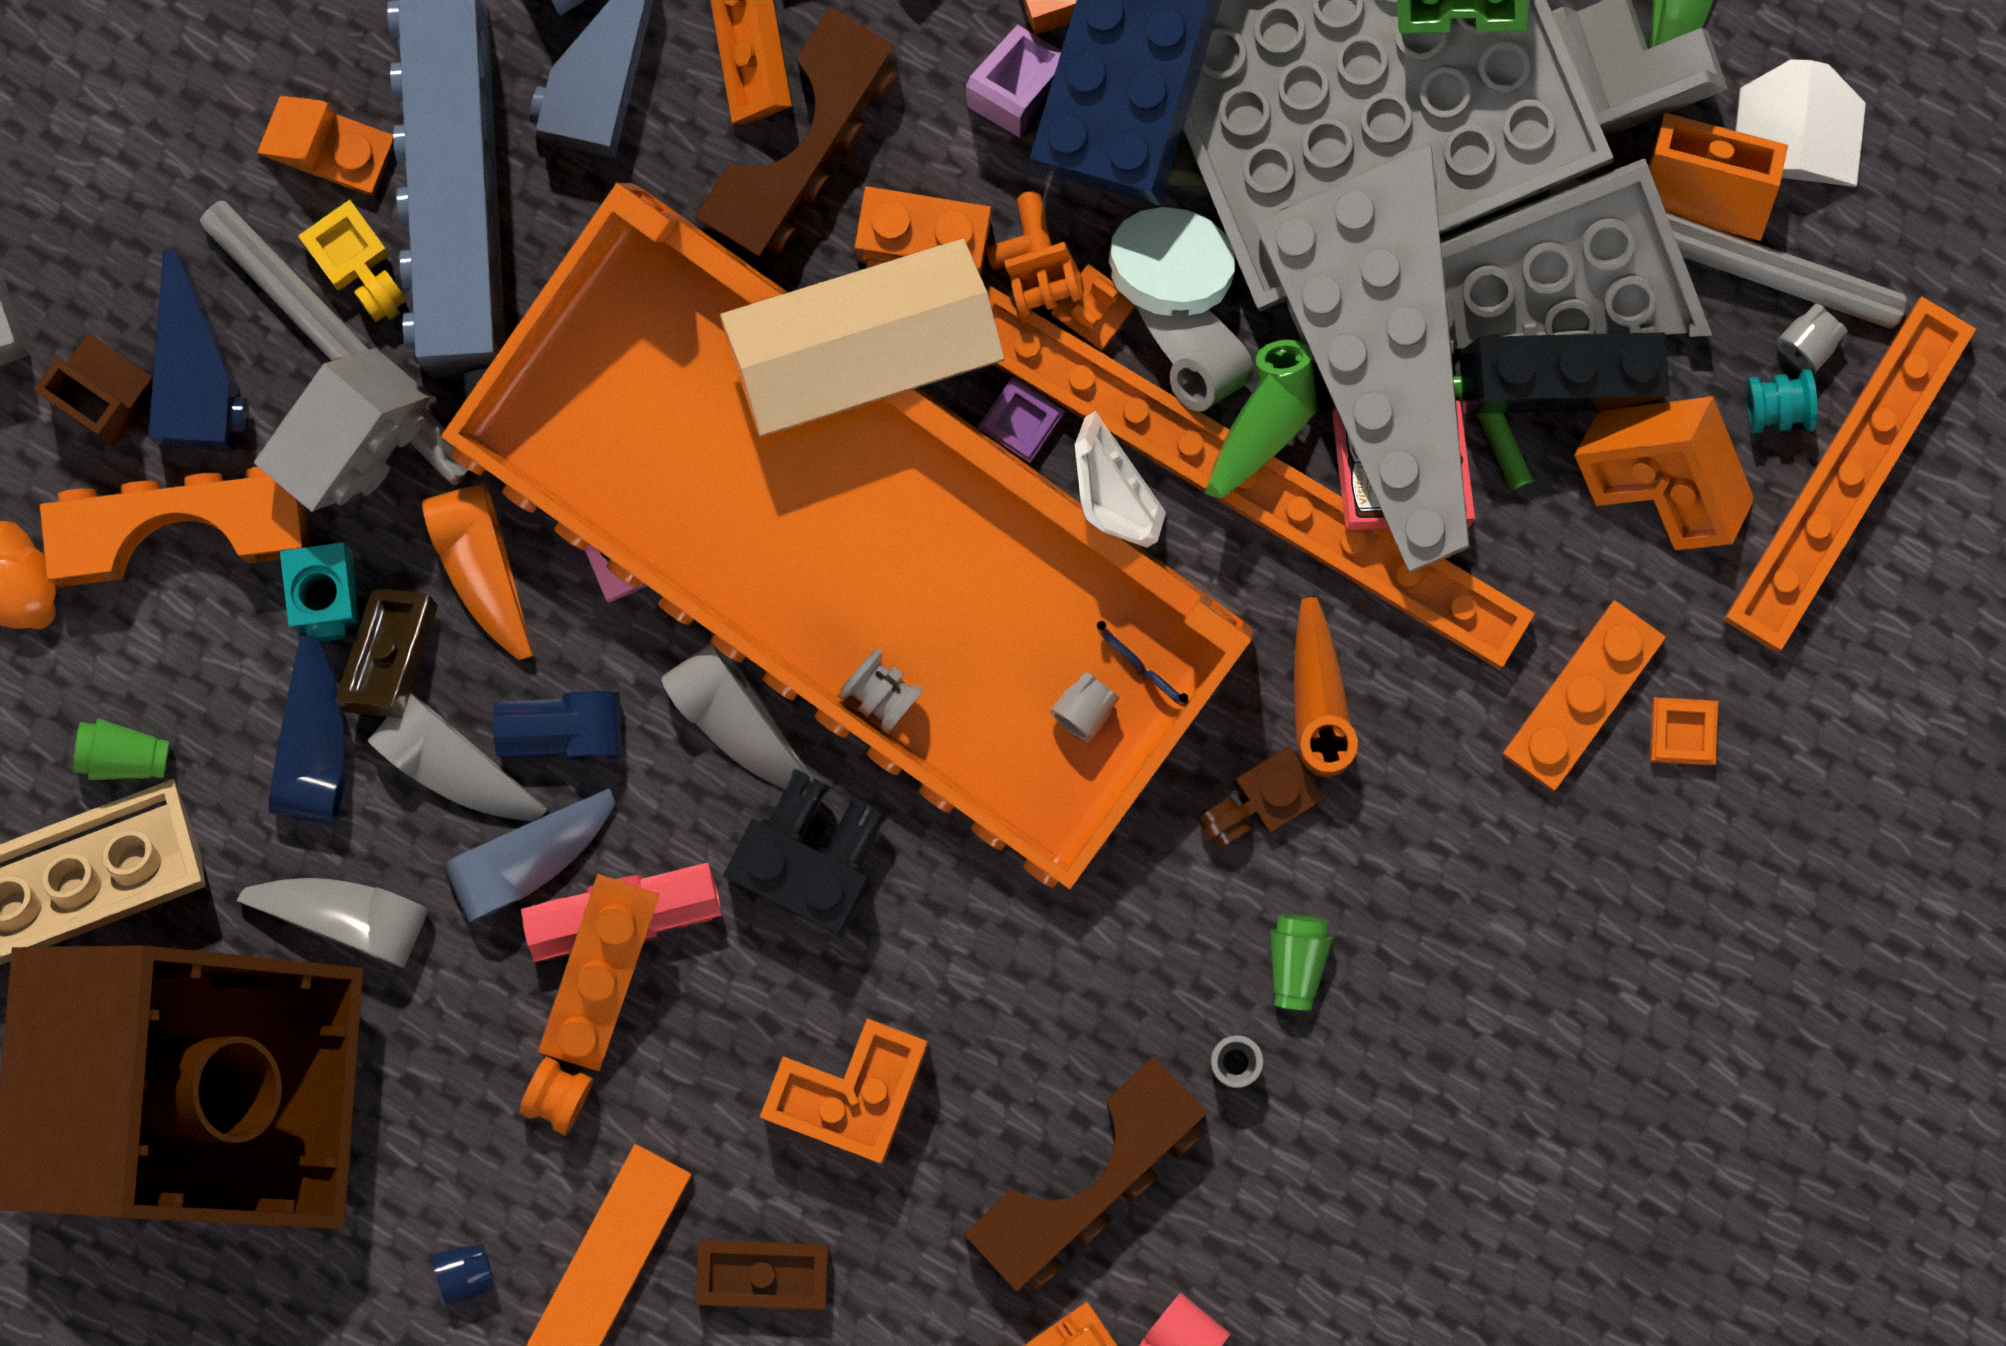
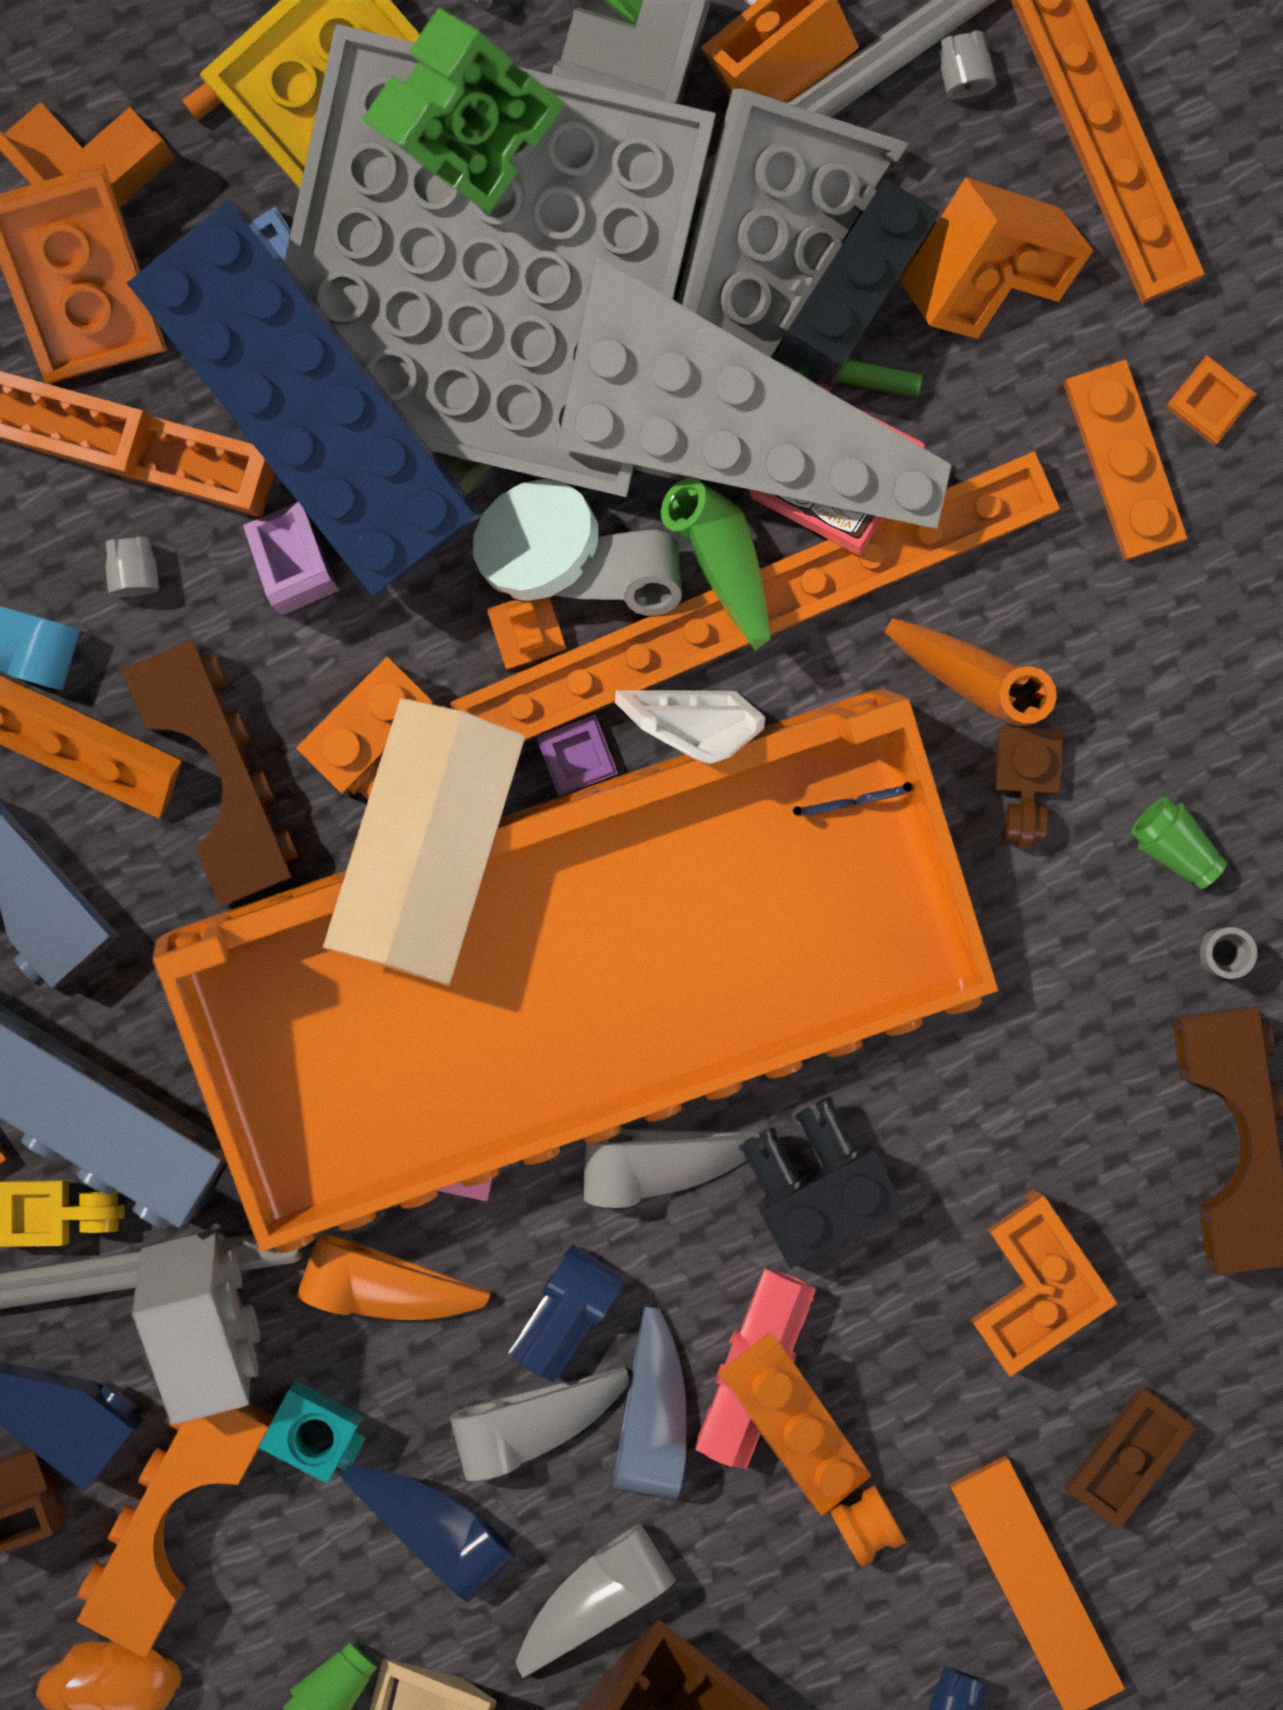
camera: 60 degrees left, 5 degrees up
dark brown plate [335,588,438,718] -> none
light grey bush [837,648,924,734] -> none
orange arm [986,191,1083,318] -> none
light grey hose [1049,672,1119,743] -> none
teal bush [1745,369,1818,433] -> none

